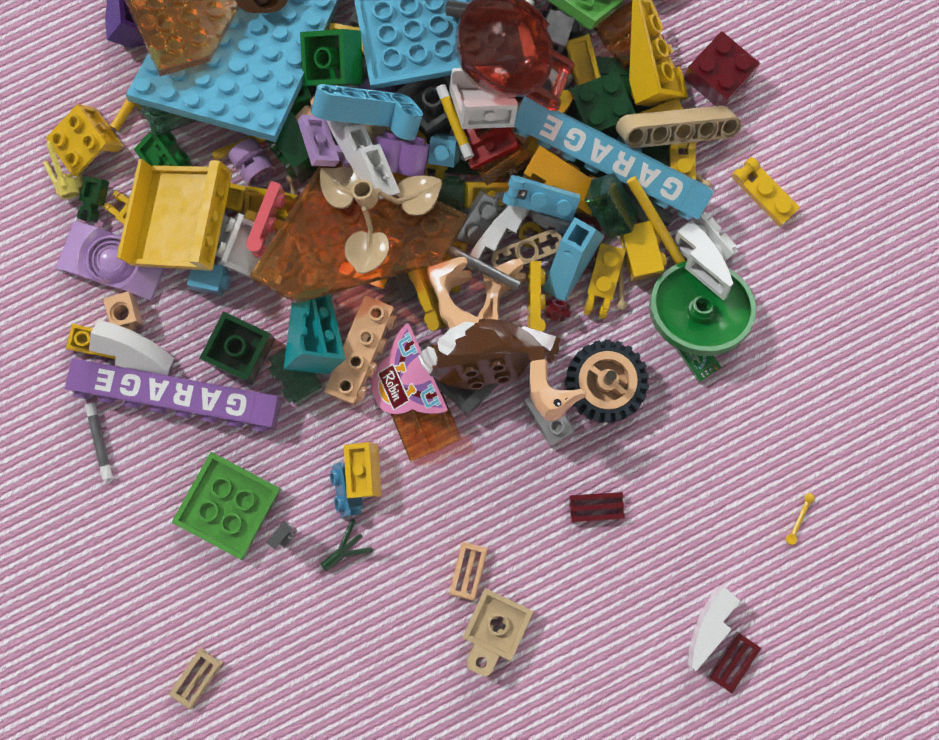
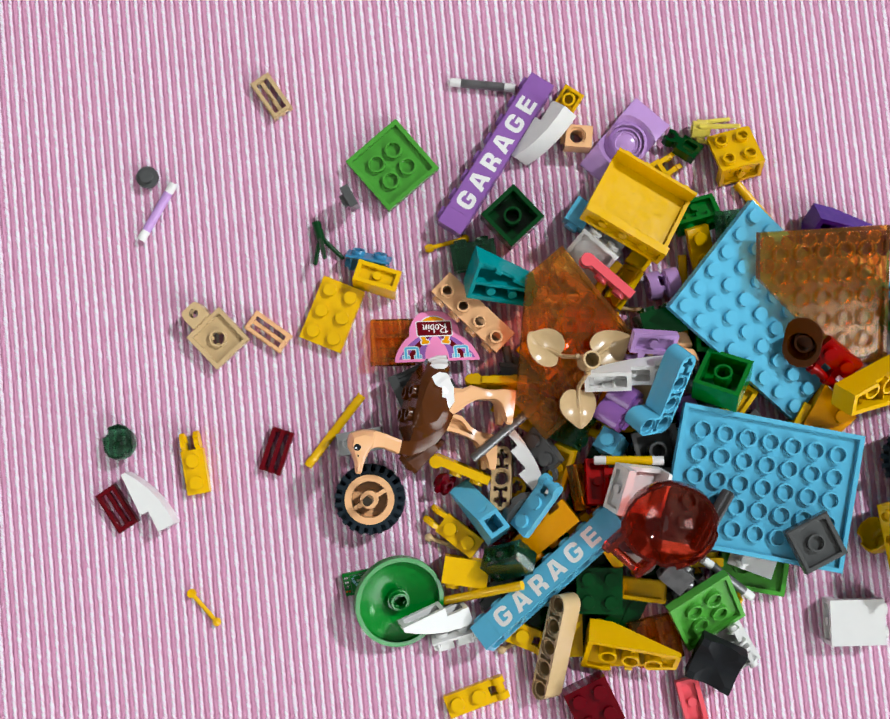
camera: 110 degrees right, 5 degrees up
none -> clear green hair [102,424,137,461]
none -> yellow hinge [179,431,211,496]
none -> yellow plate [299,276,366,354]
none -> yellow bar [304,393,365,469]
none -> yellow hinge [425,234,469,253]
none -> yellow plate [684,223,713,270]

